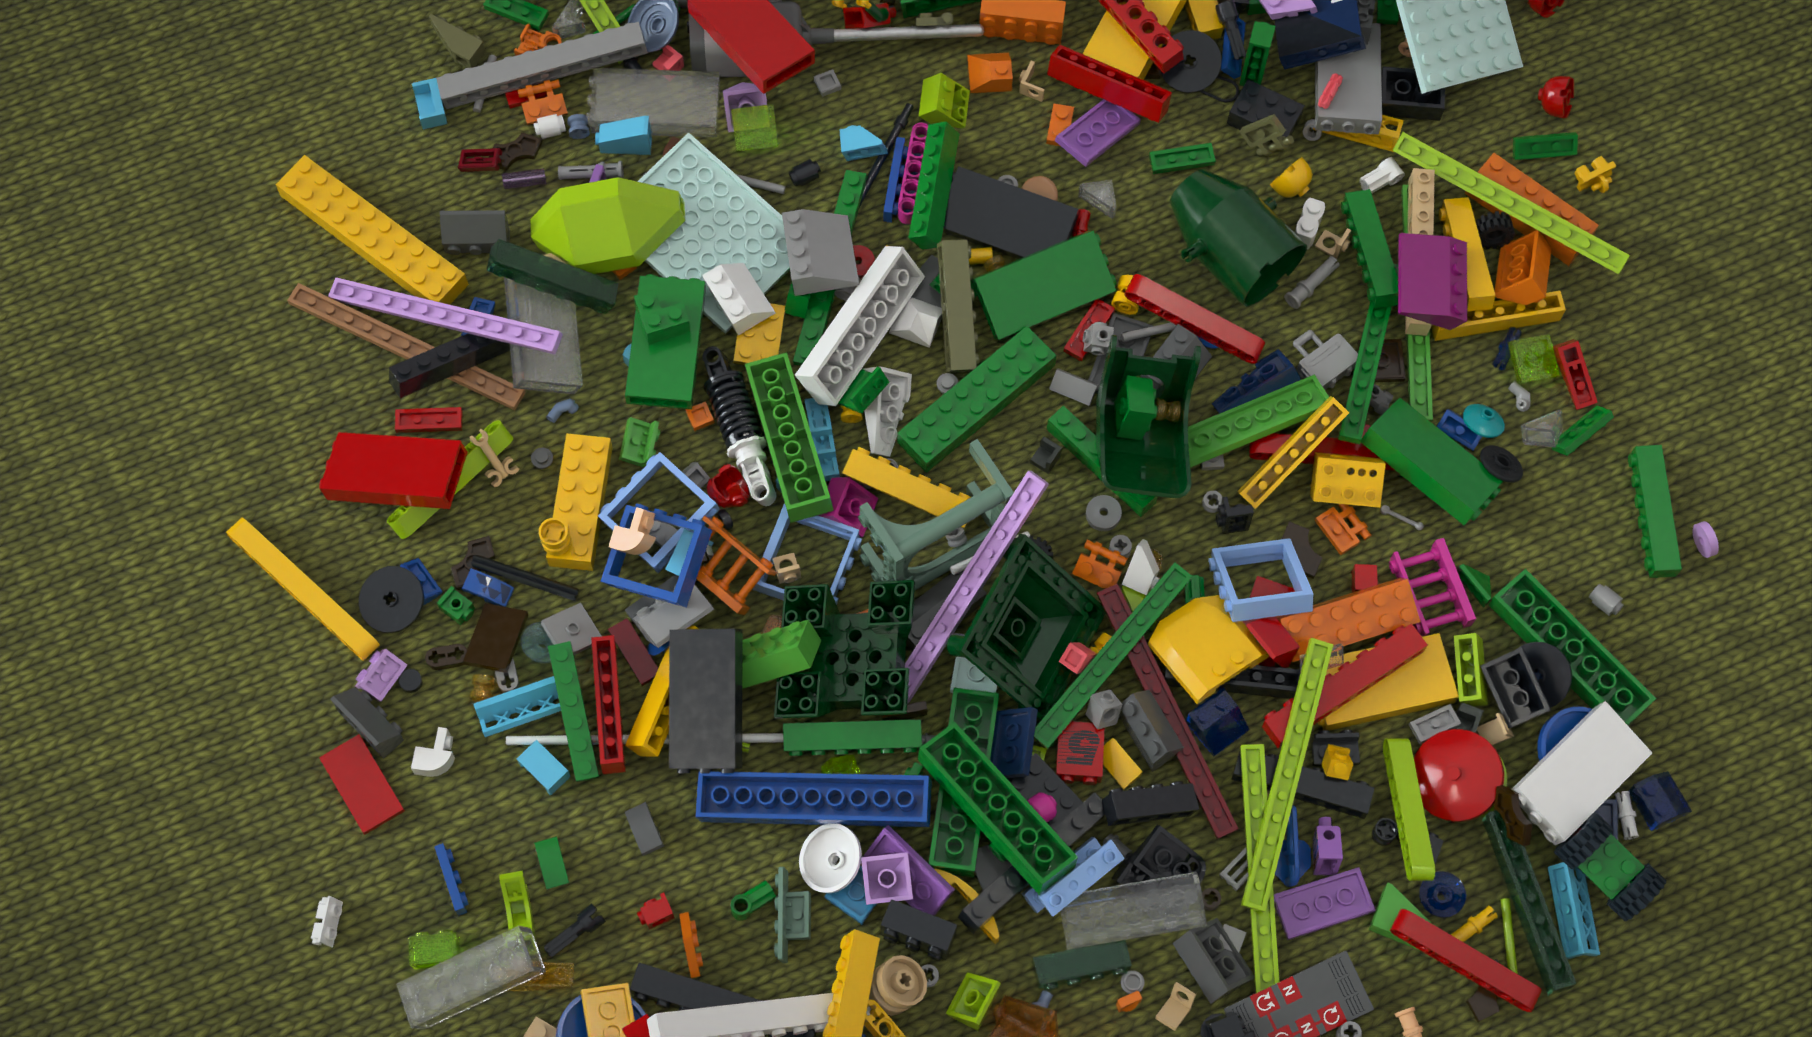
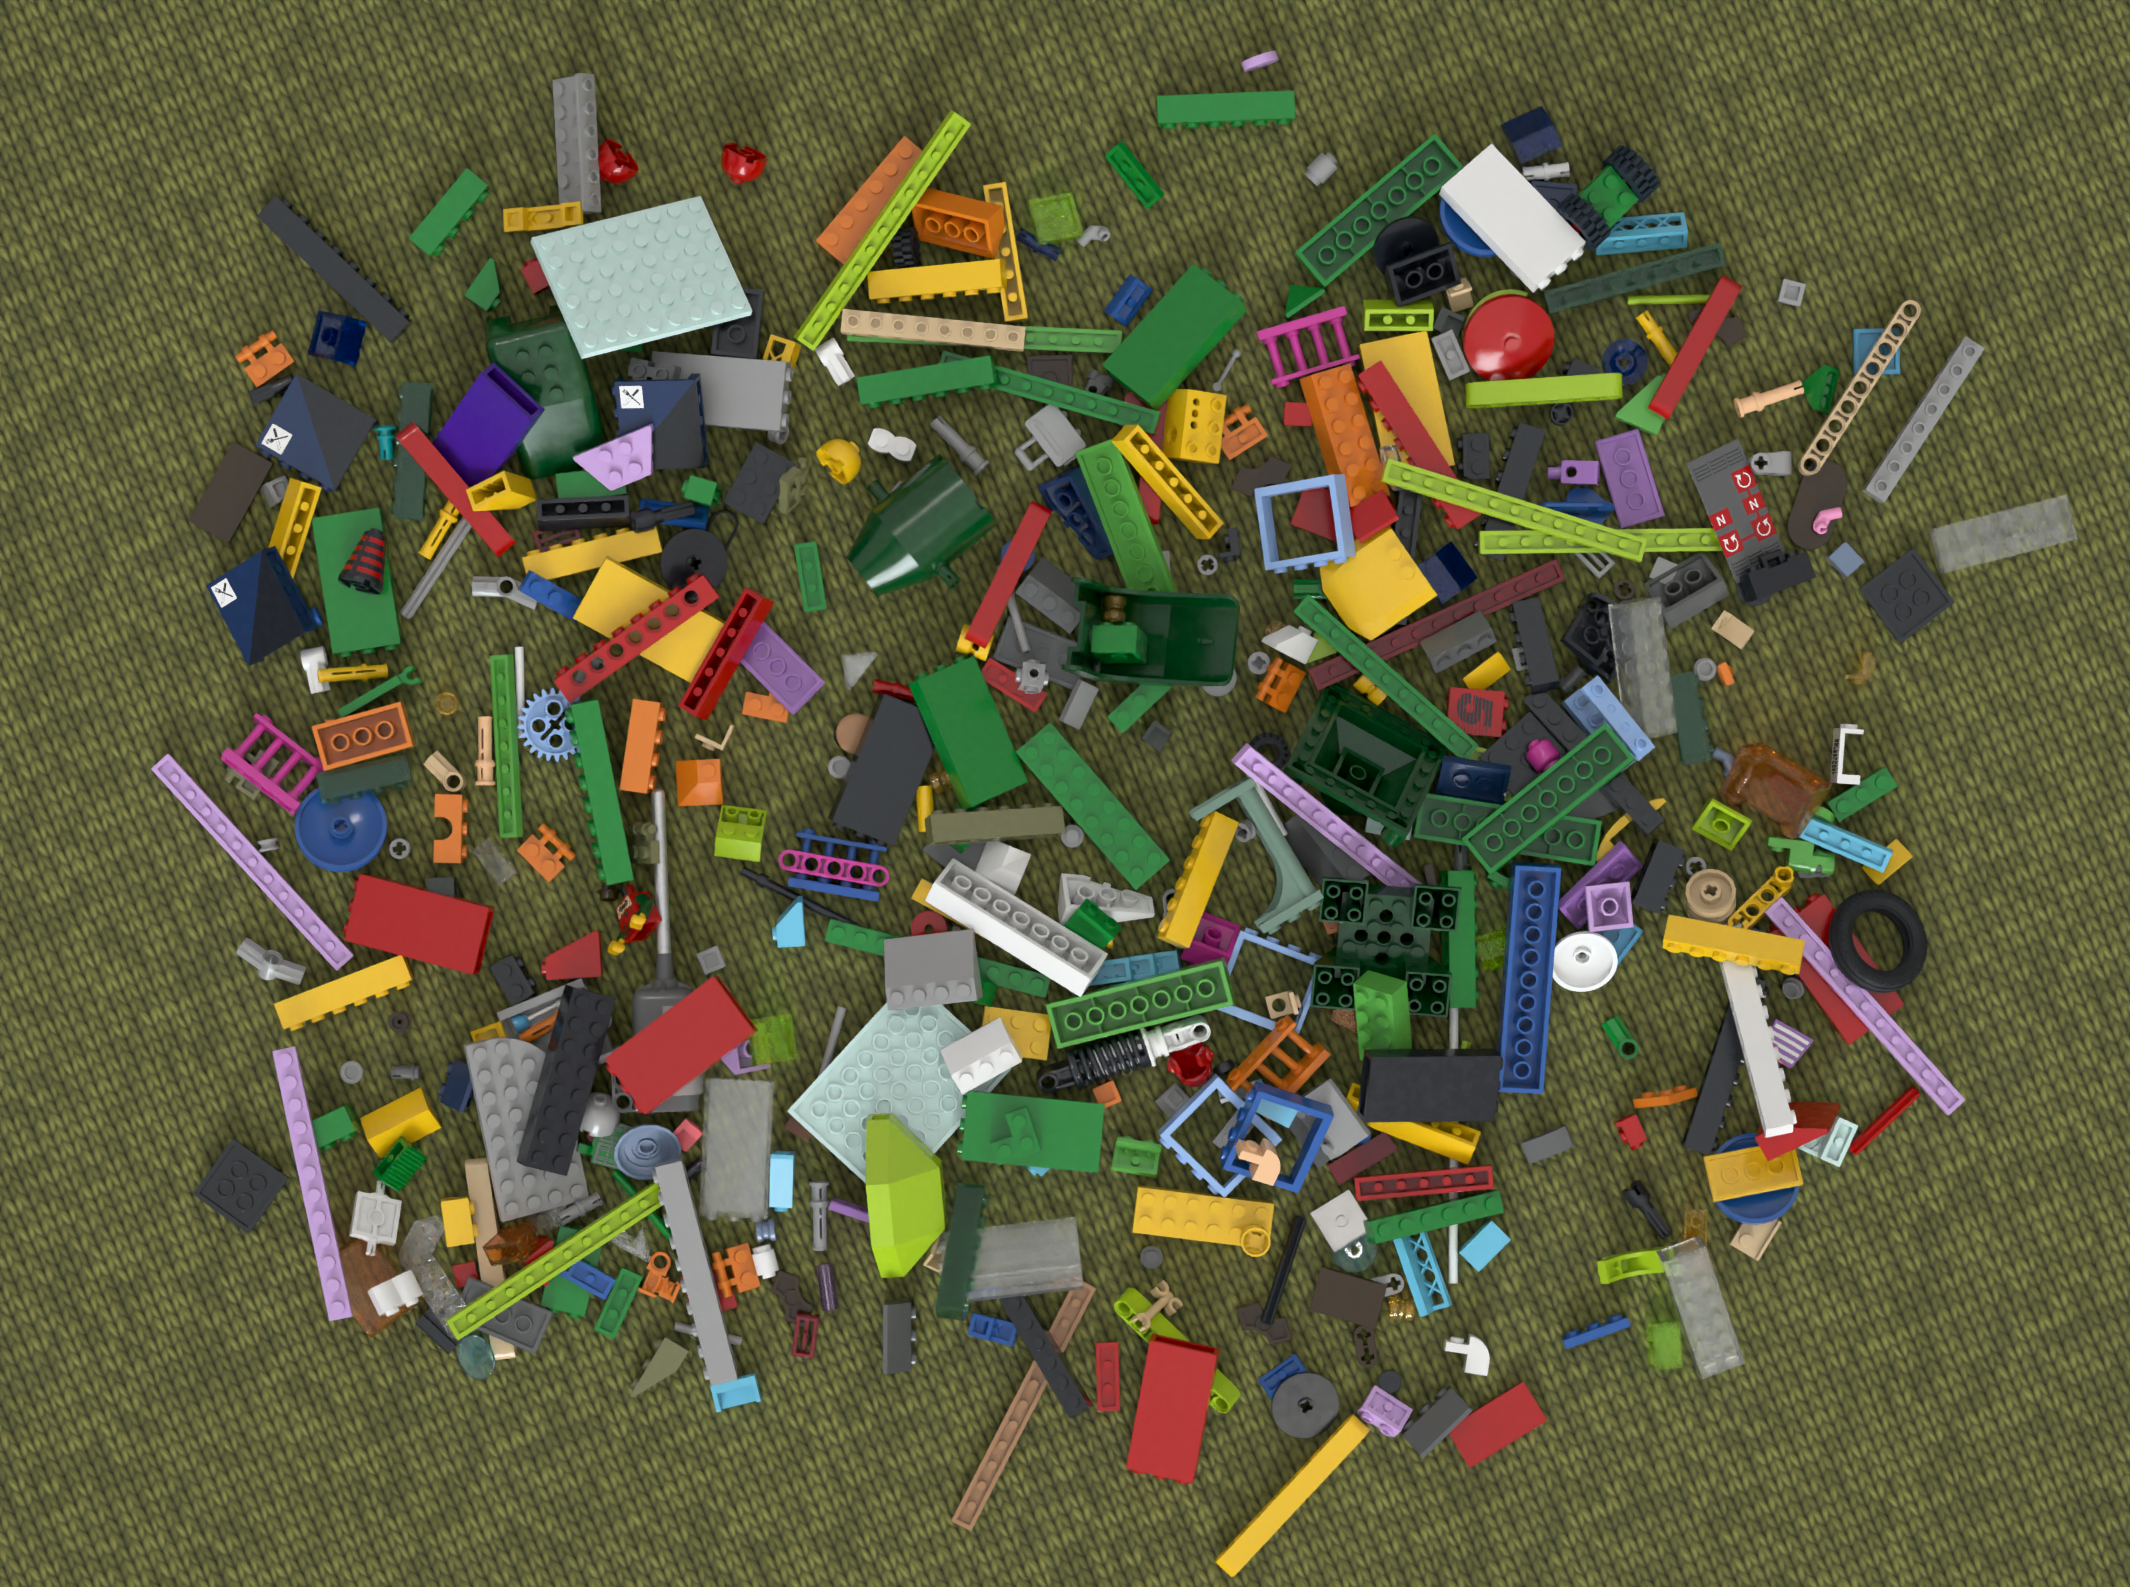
camera: 90 degrees left, 20 degrees up
yellow brick [276,155,469,305] -> none
white hinge [311,896,343,948] -> none
lavender plate [328,278,563,355] -> none
green brick [437,586,475,625] -> none
slope [462,568,514,607] -> none
green slope [534,836,569,889] -> none
sand blue arm [546,399,579,423] -> none
sand green bracket [774,867,811,963] -> none
black brick [788,159,821,187] -> none
green brick [908,122,960,250] -> none
coral panel [1059,642,1097,674] -> none
light grey brick [1086,690,1123,729] -> none
tan bracket [1315,228,1351,259] -> none
coral axle [1318,73,1343,109] -> none
yellow brick [1321,744,1353,780] -> none
magenta slope [1398,233,1467,330] -> none
teal dish [1463,404,1505,438] -> none
black wheel [1480,445,1523,483] -> none
dark brown tile [1494,785,1532,846] -> none
green plate [1513,132,1578,160] -> none
clear slope [1521,409,1564,448] -> none
red slope [1552,339,1598,410] -> none
yellow hips [1574,156,1616,193] -> none

